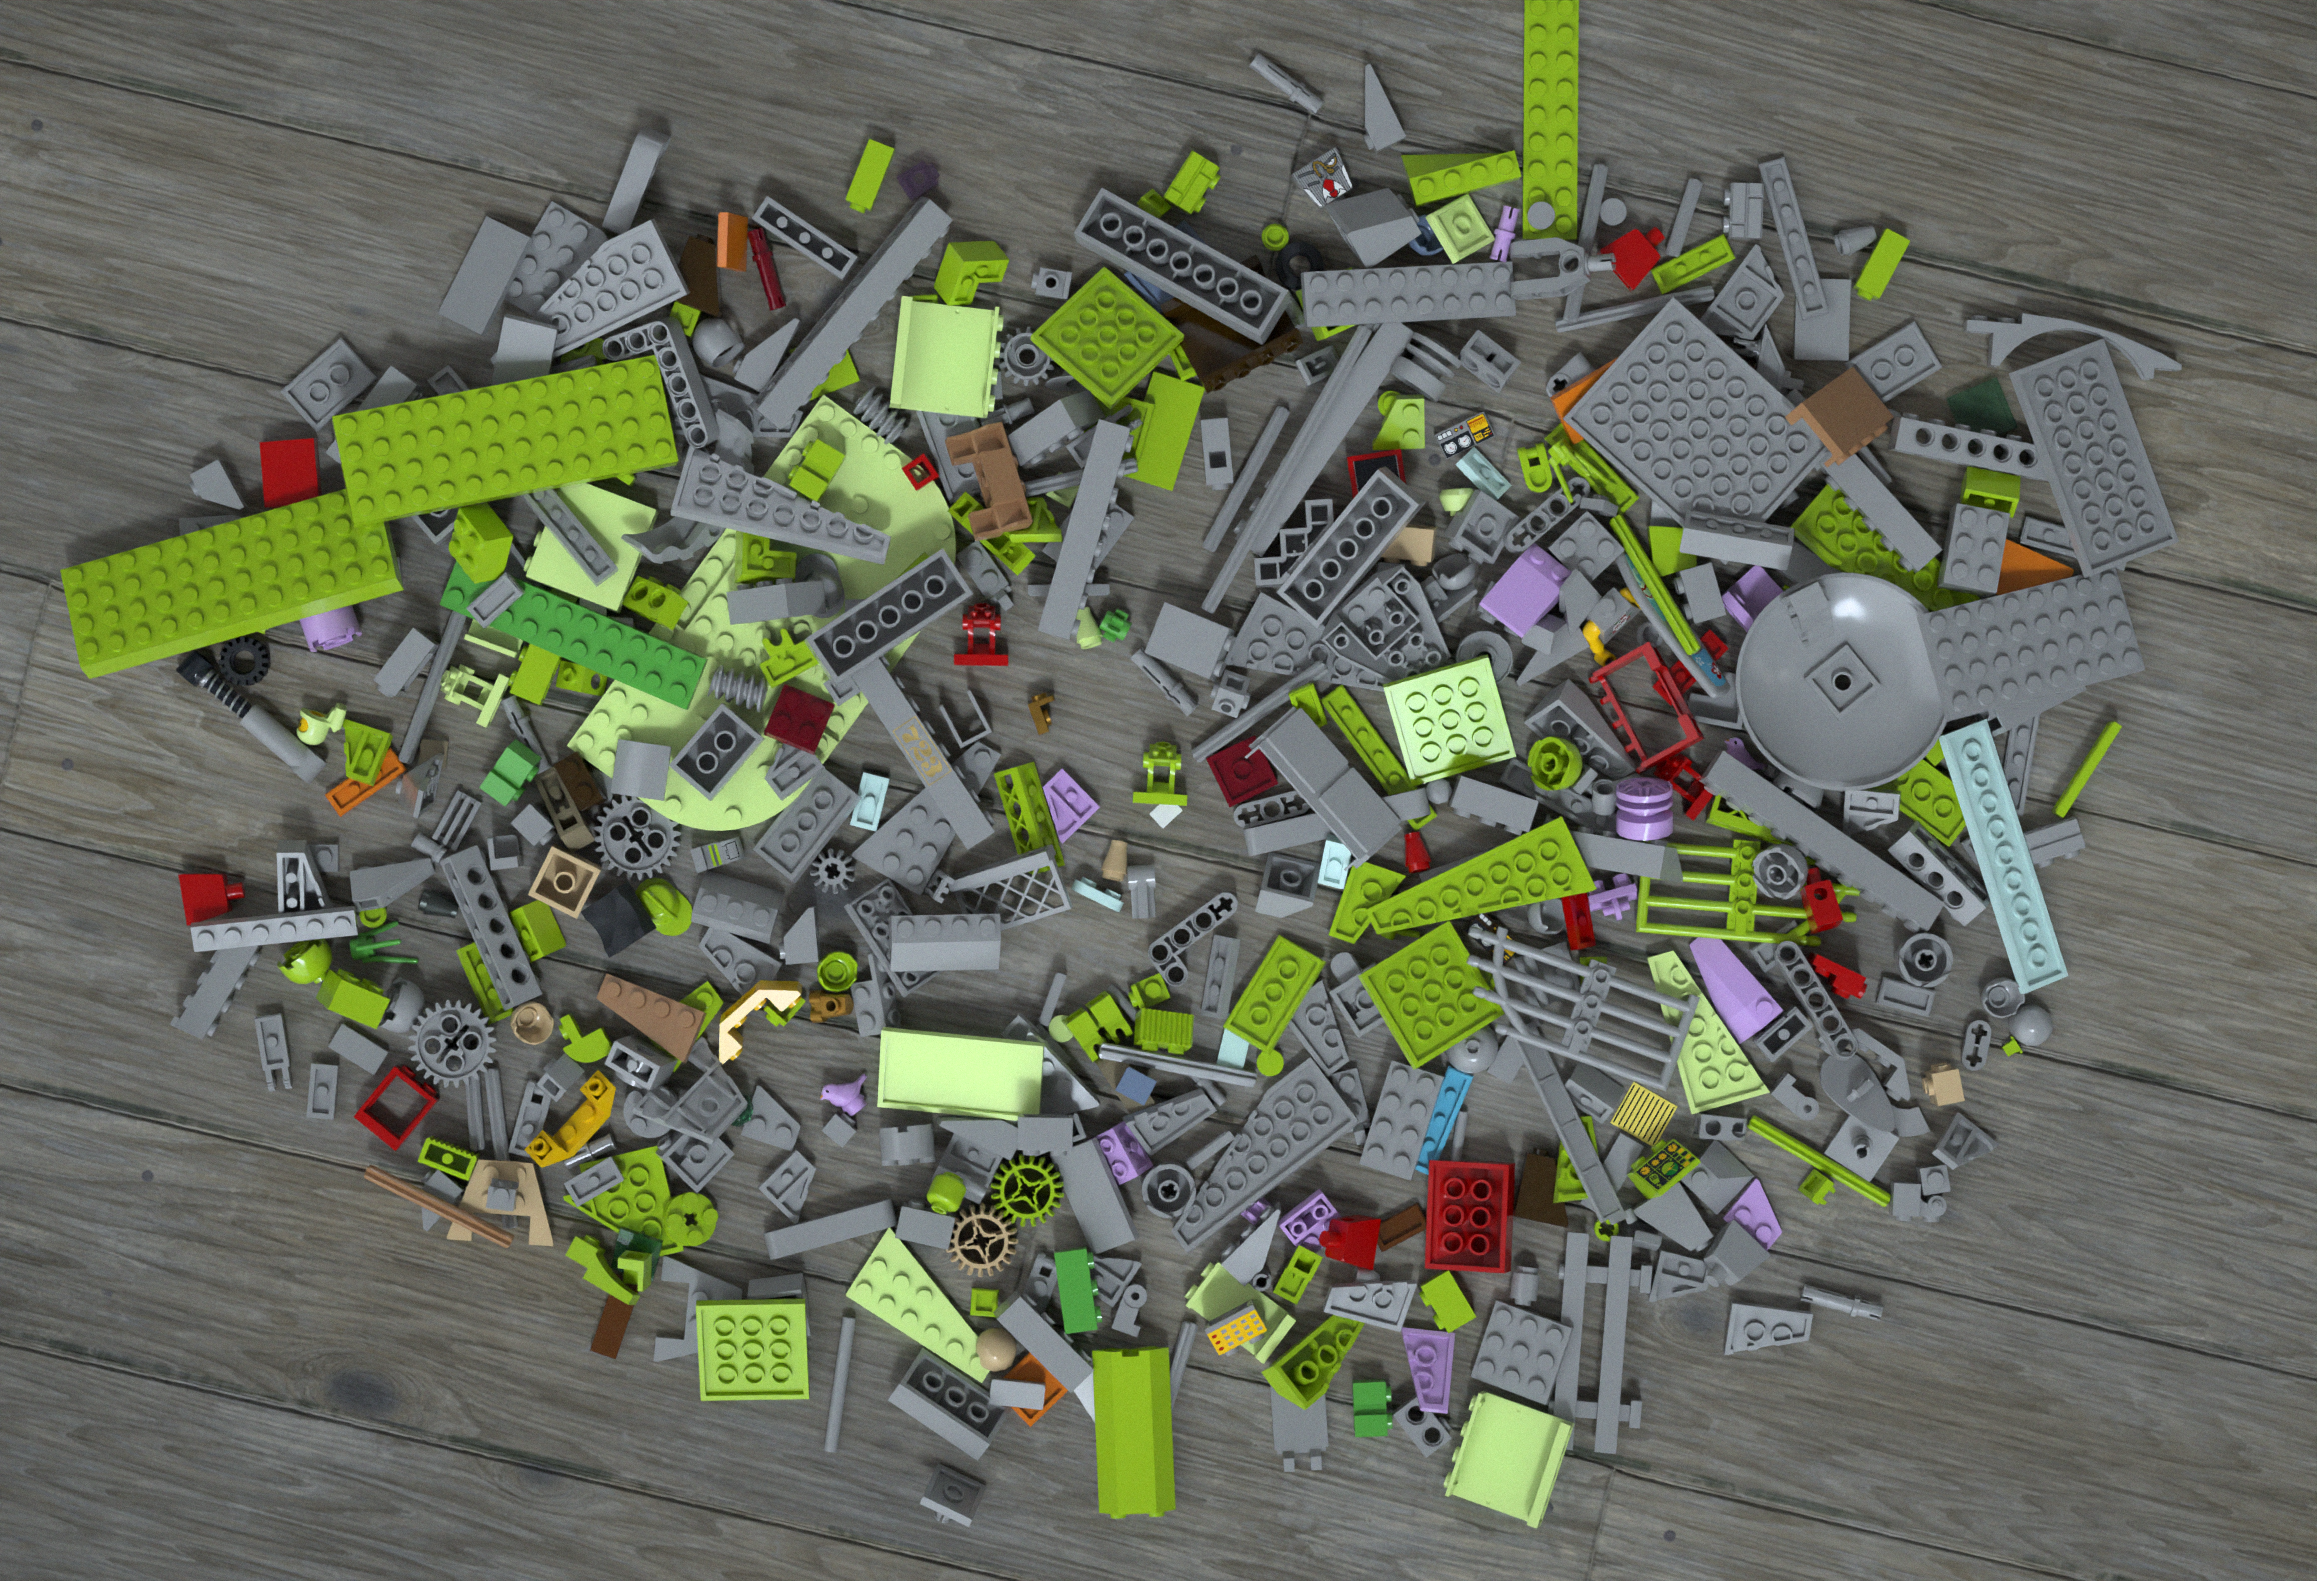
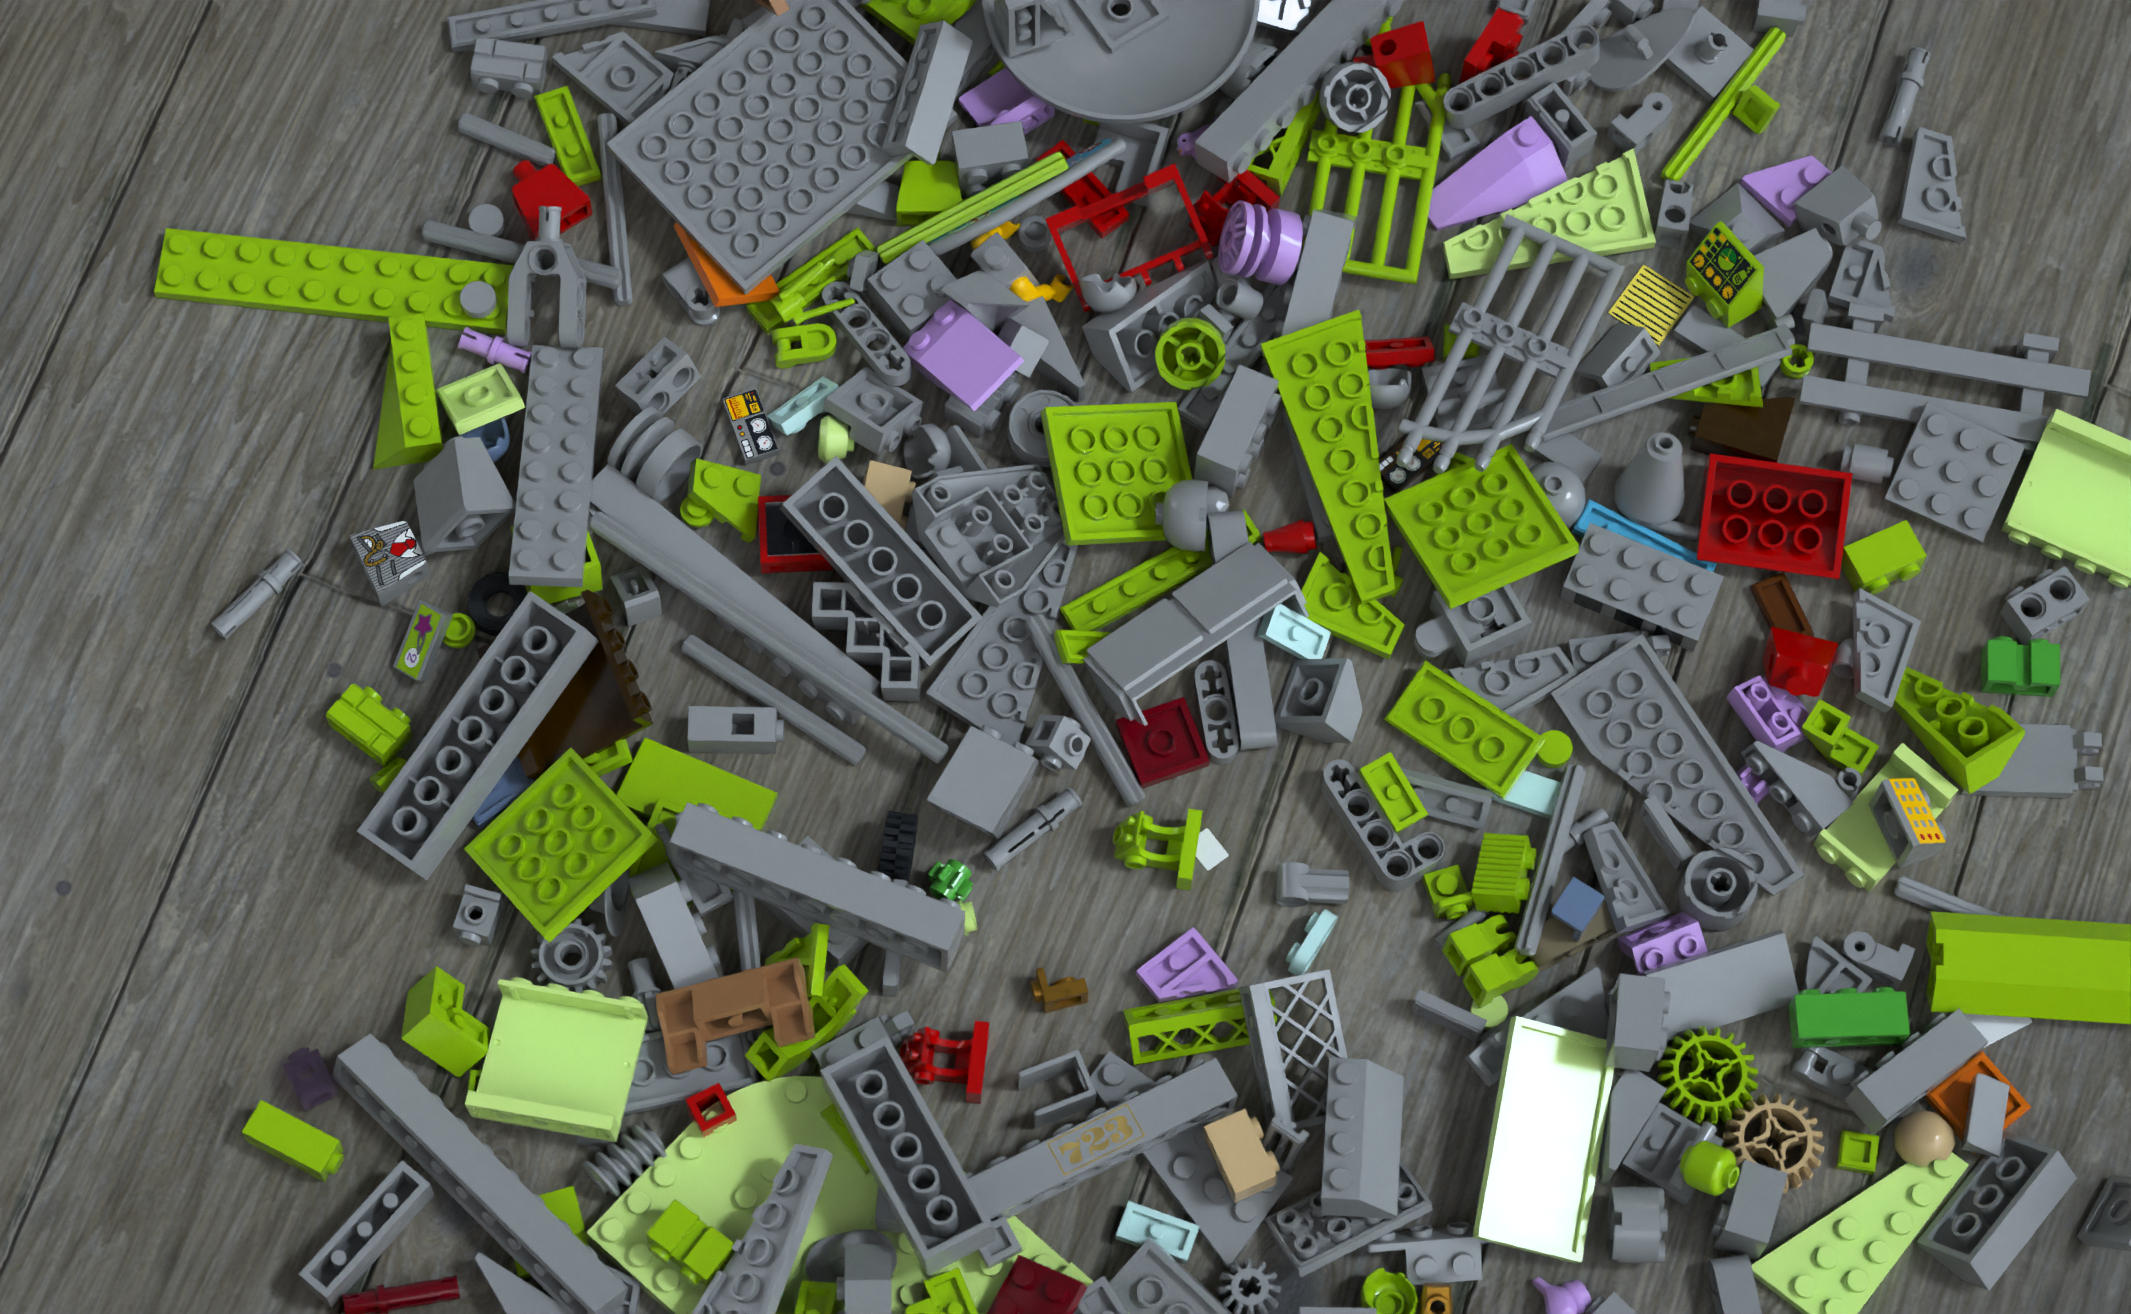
camera: 90 degrees left, 20 degrees down
yellowish green tile [1046,471,1080,508] -> none
tan cone [1101,840,1128,881] -> none
light grey slope [1362,64,1406,154] -> none
lavender wing [1401,1327,1455,1414] -> none
lavender hips [1588,873,1638,921] -> none
none -> slope [393,600,453,682]
none -> black tyre [879,811,918,880]
none -> light grey hair [1079,273,1137,313]
none -> light grey cylinder [1155,479,1208,552]
none -> tan brick [1203,1109,1280,1203]
none -> lime panel [1357,752,1428,835]
none -> light grey cone [1614,432,1685,526]

